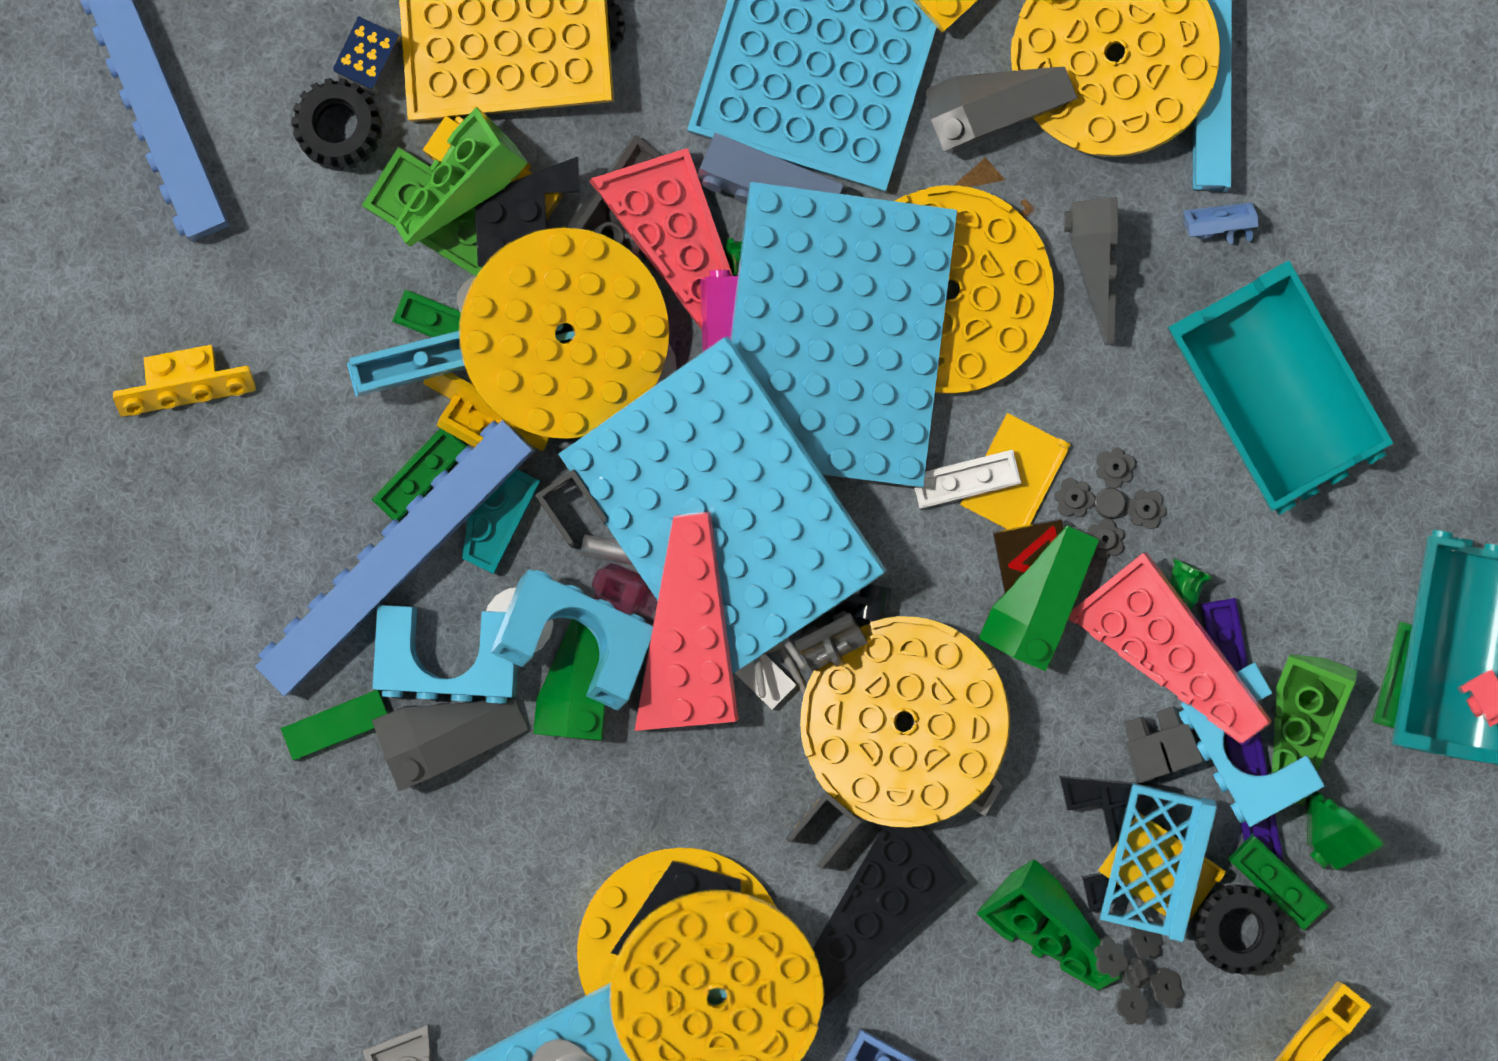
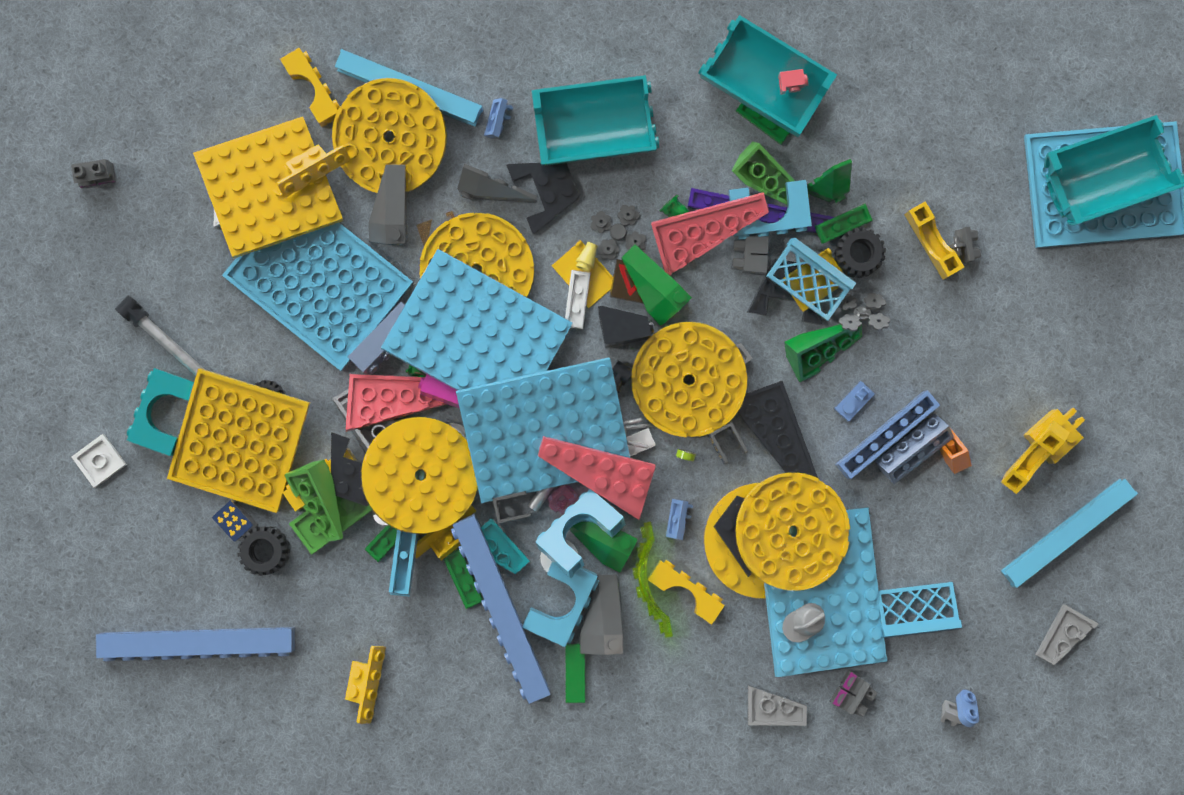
camera: 75 degrees left, 0 degrees up
dark grey hips [795,611,867,671] -> none
none -> black wing [507,163,579,234]
none -> light yellow cone [576,242,598,272]
none -> black slope [598,306,654,348]
none -> clear neon green piece [632,521,673,638]
none -> yellow arch [647,560,725,625]
none -> medium blue plate [666,499,693,540]
none -> lime tile [676,449,696,461]
none -> medium blue plate [834,381,874,422]

